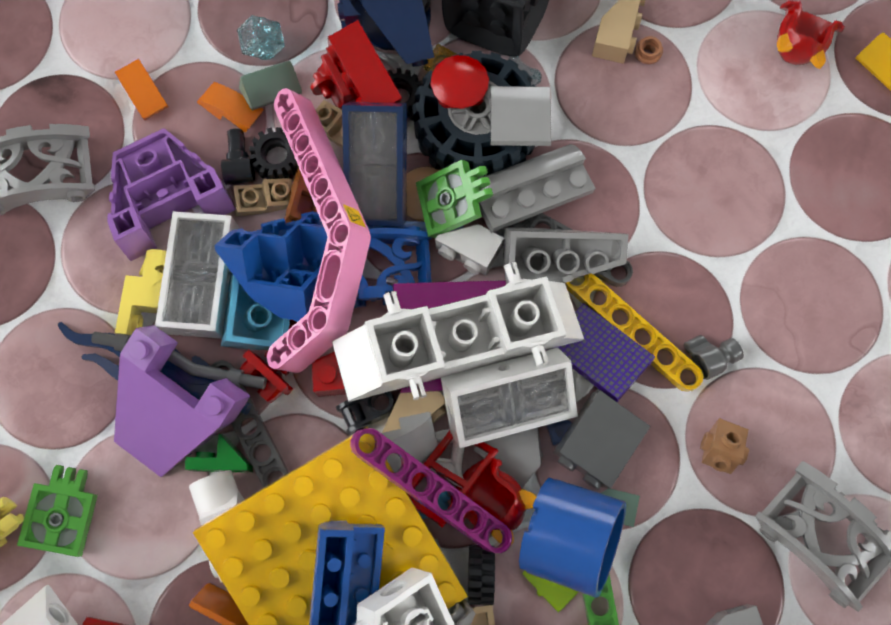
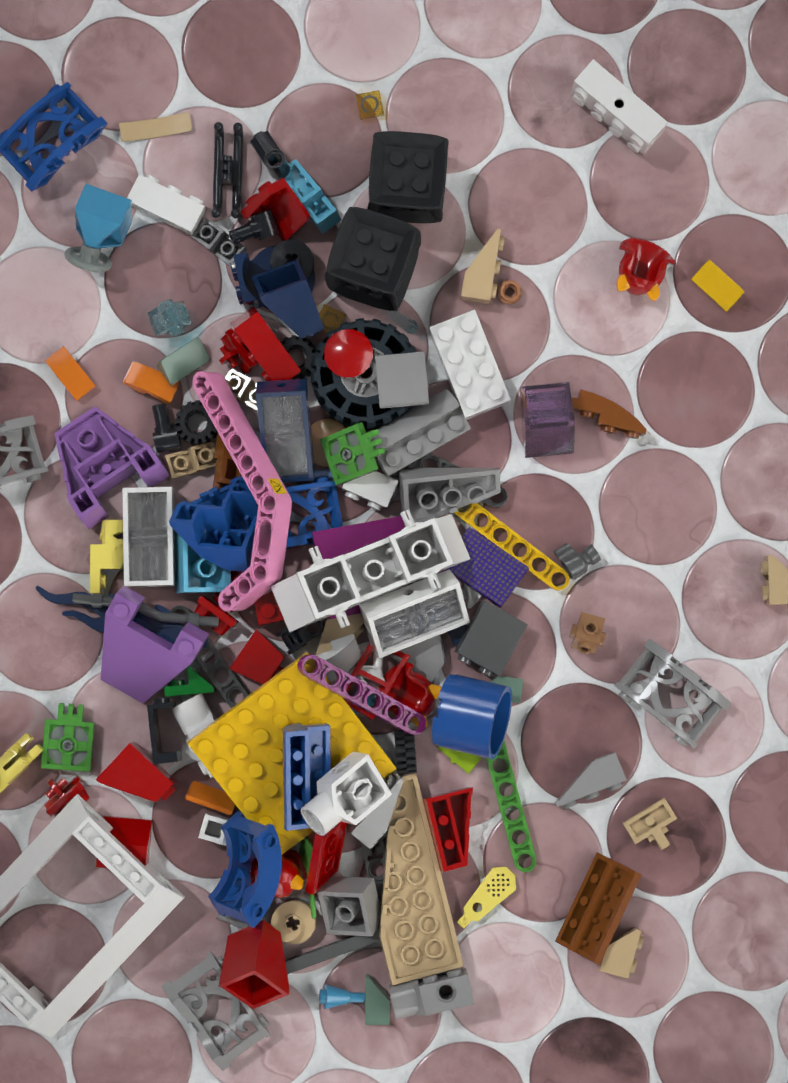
camera: 10 degrees left, 10 degrees up
none -> red hips [44,775,89,816]
none -> red slope [95,742,177,802]
none -> black panel [147,698,182,764]
none -> red torso [229,630,286,684]
none -> white brick [429,310,511,420]
none -> clear purple slope [520,382,575,458]
none -> dark orange slope [551,389,647,439]

